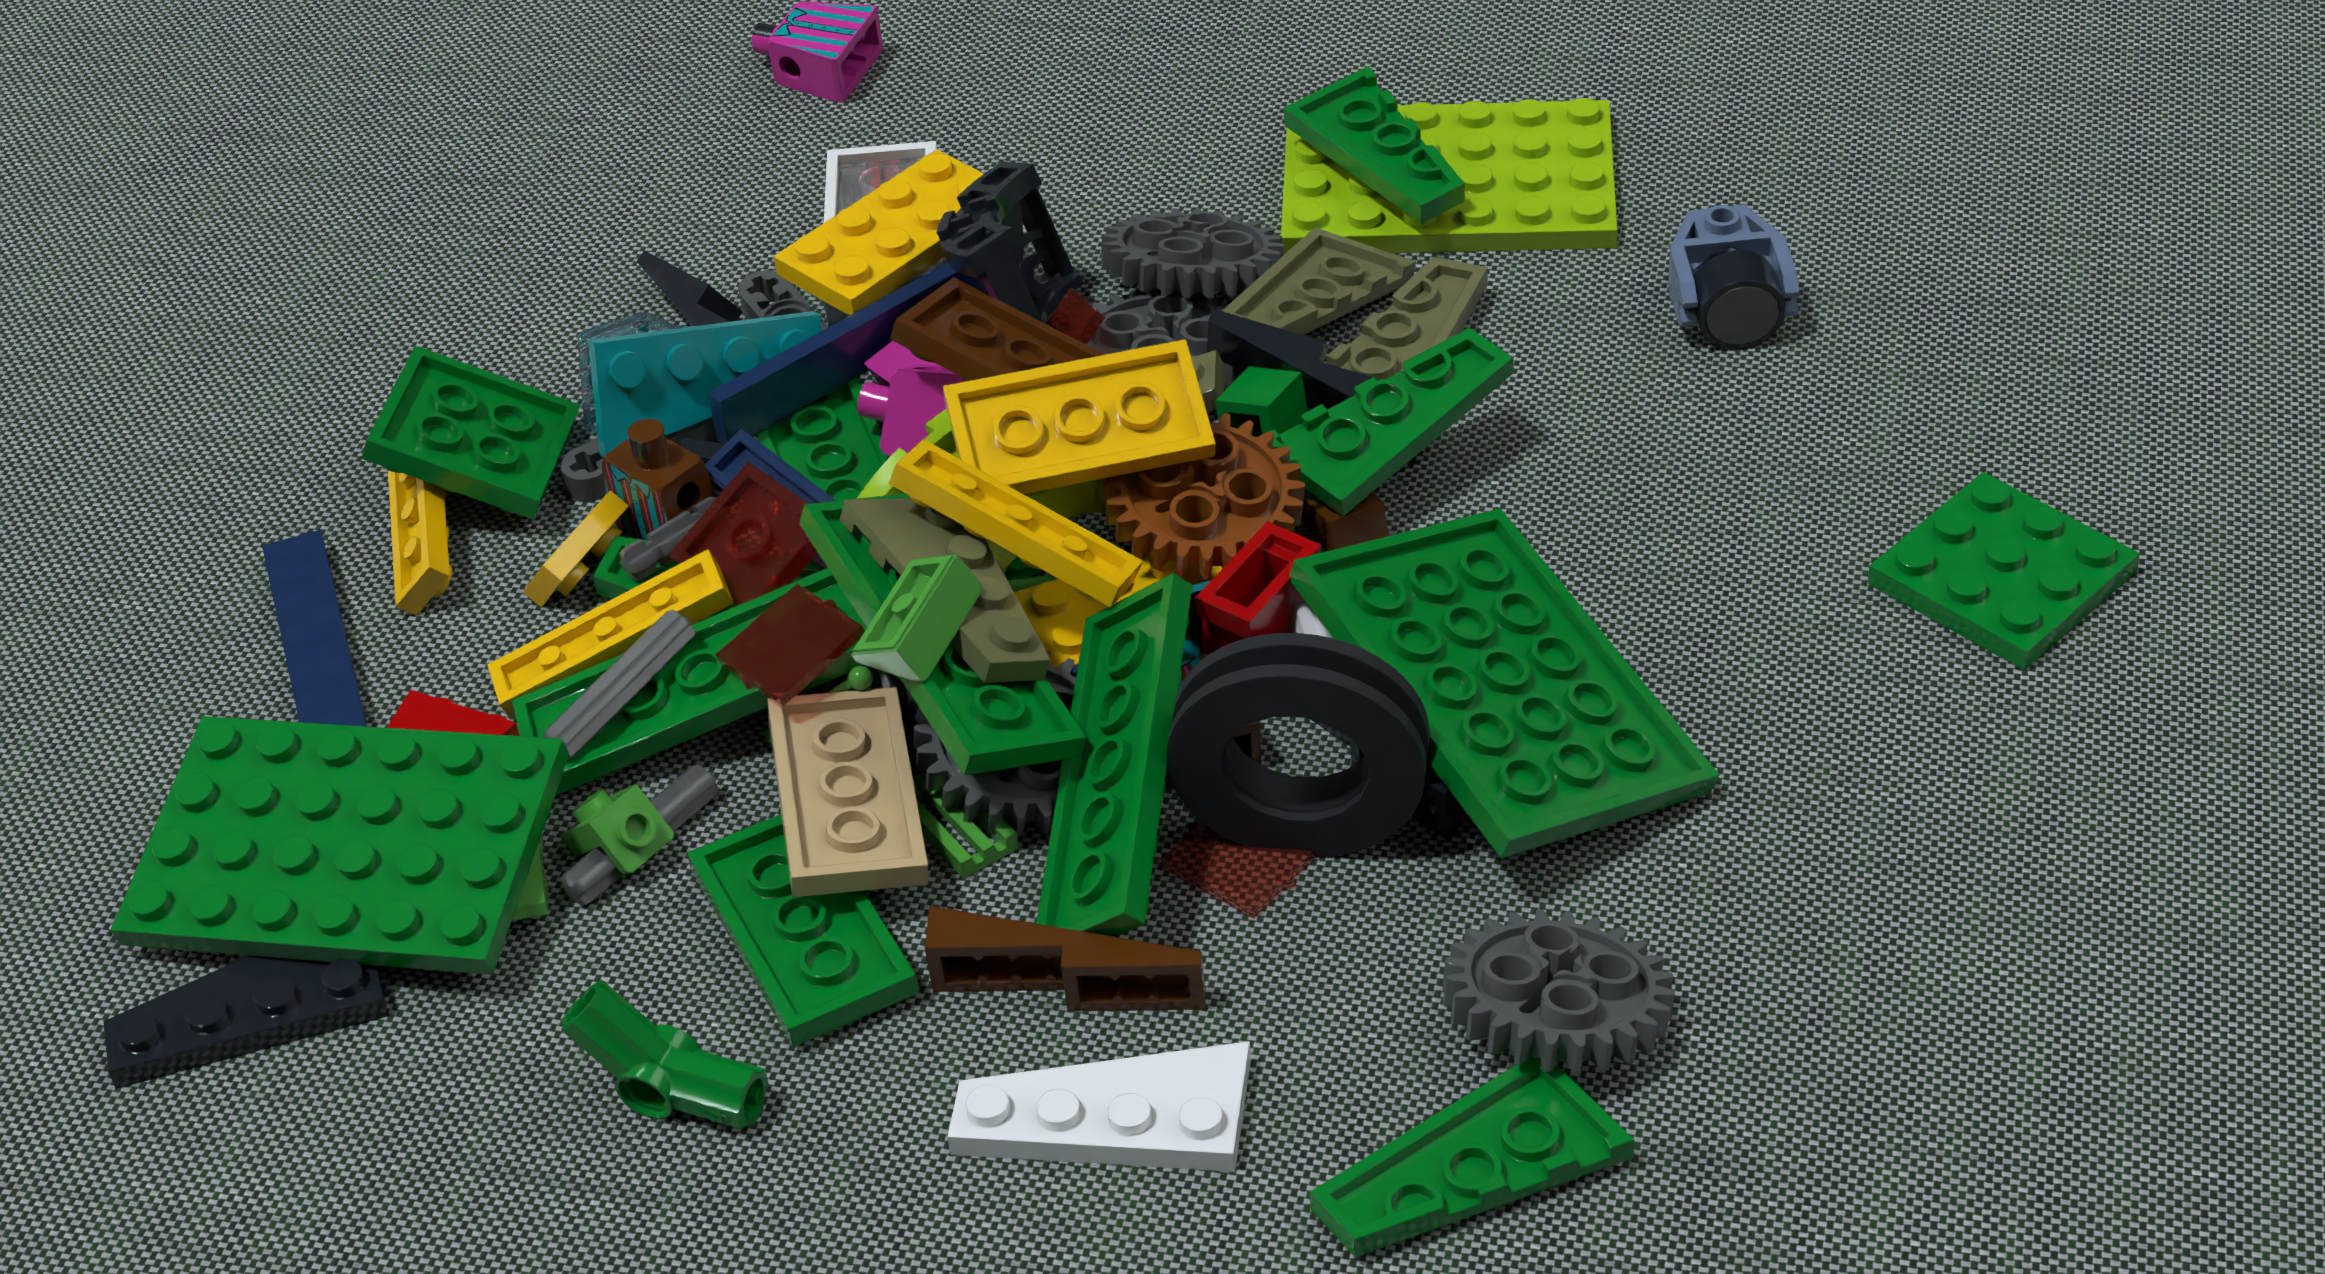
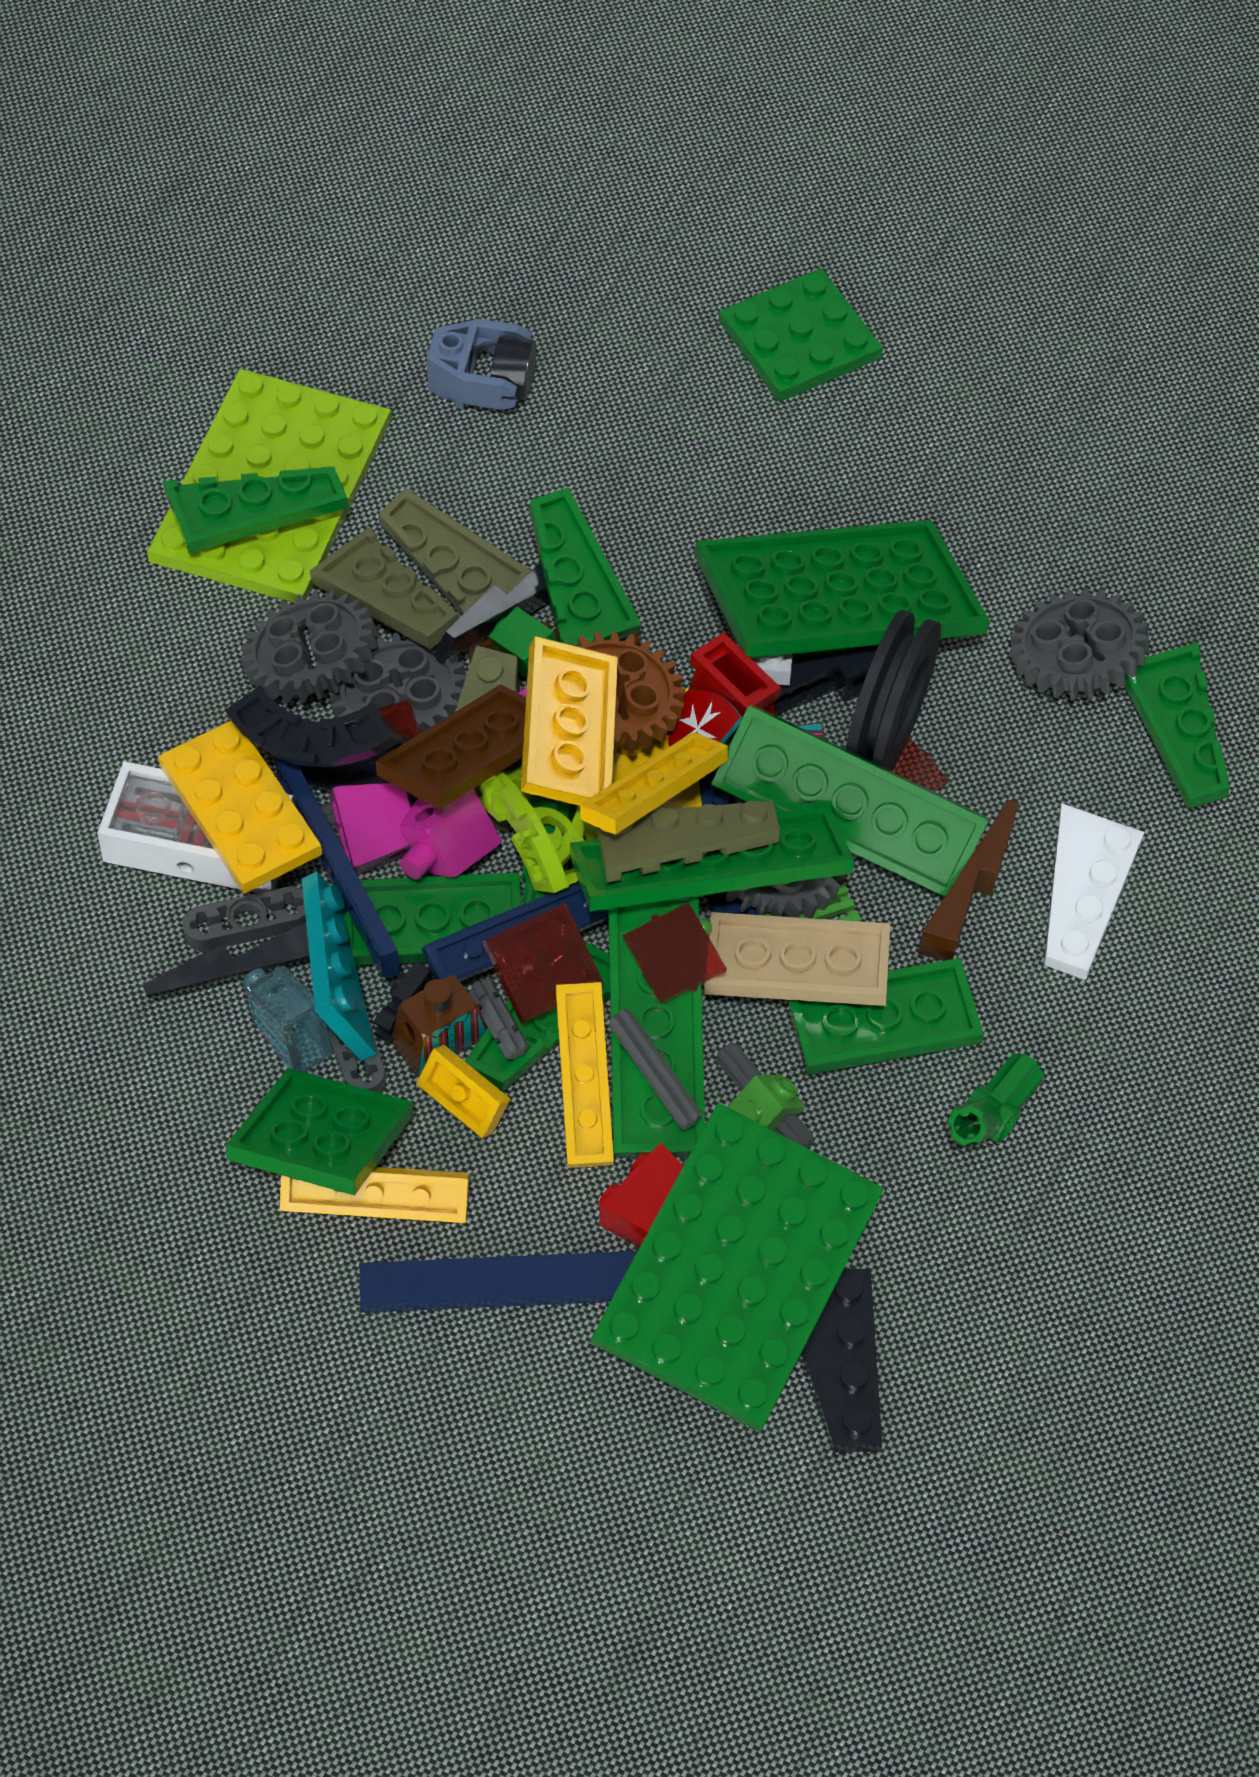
camera: 80 degrees left, 15 degrees up
bright green slope [851,554,982,682] -> none

